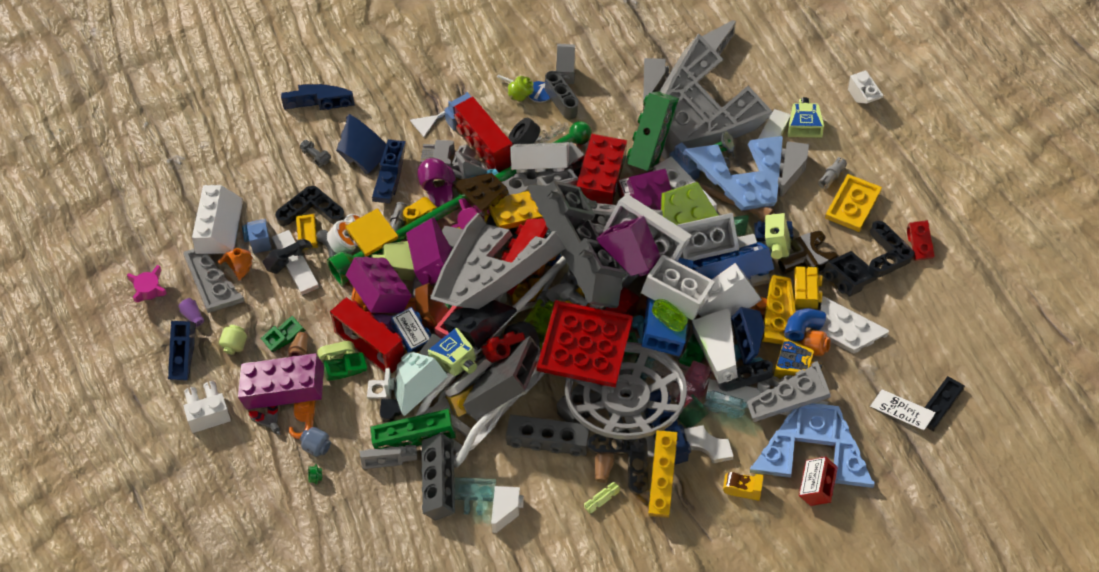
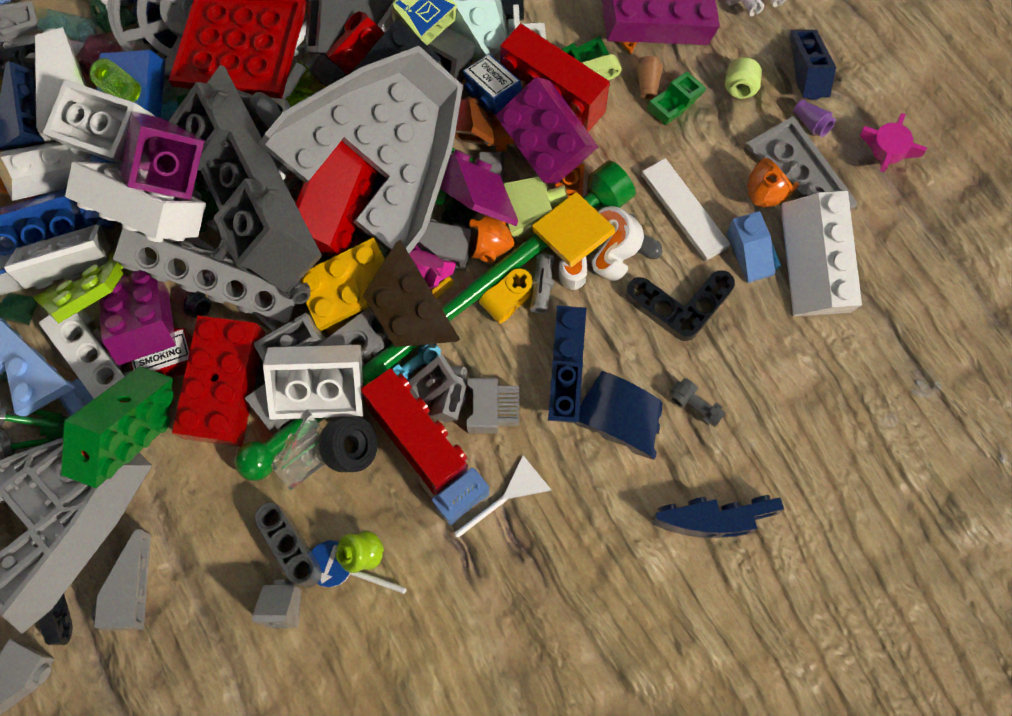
camera: 175 degrees right, 15 degrees up
black piece [262,239,313,274] -> none
yellow tile [296,214,318,249] -> none
magenta piece [417,158,456,207] -> none

